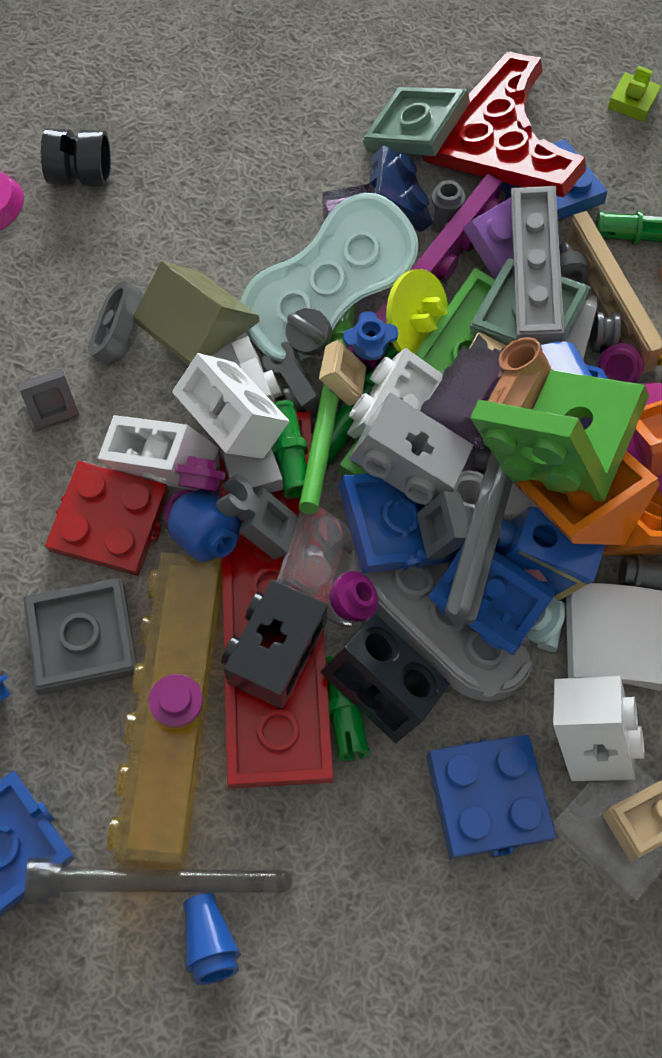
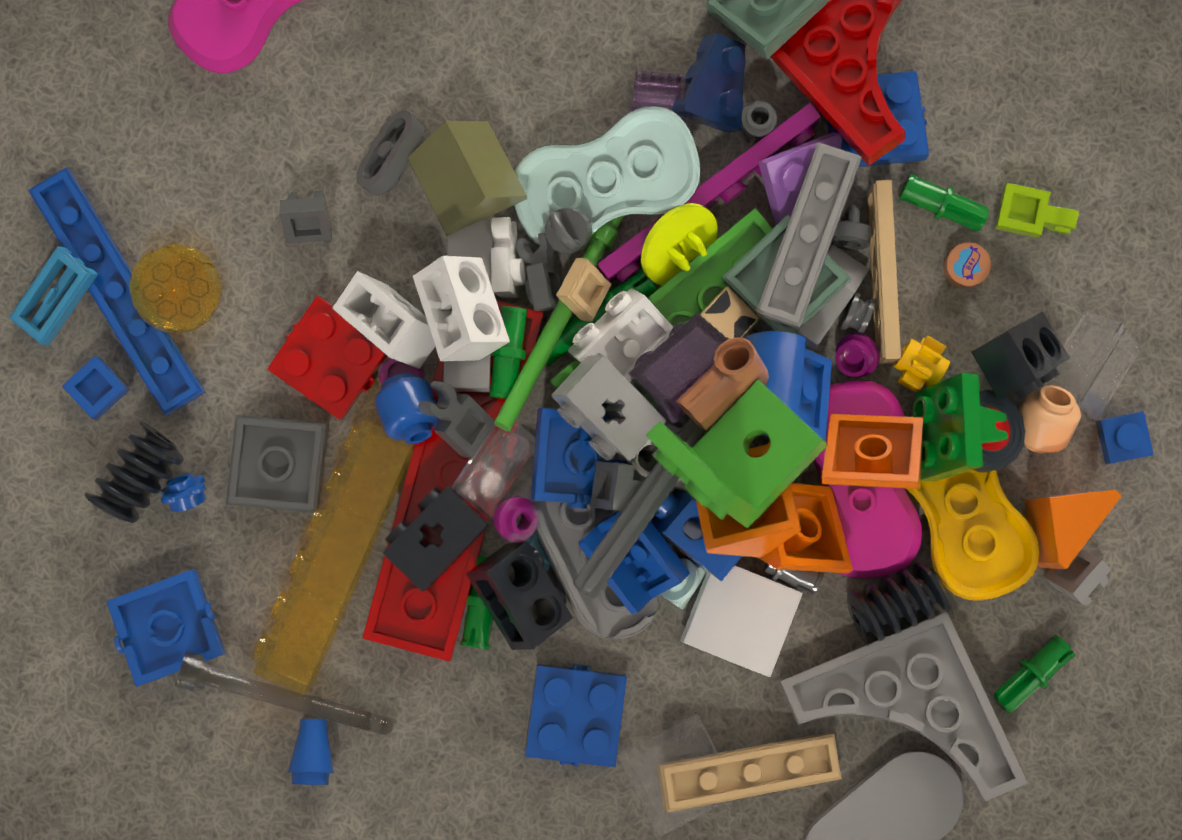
camera: 15 degrees right, 20 degrees up
magenta plate [149,674,203,728] -> none
magenta plate [175,456,226,492] -> none
blue plate [343,311,398,360] -> none
white brick [553,676,644,781] -> none
lime tile [608,66,661,122] -> none

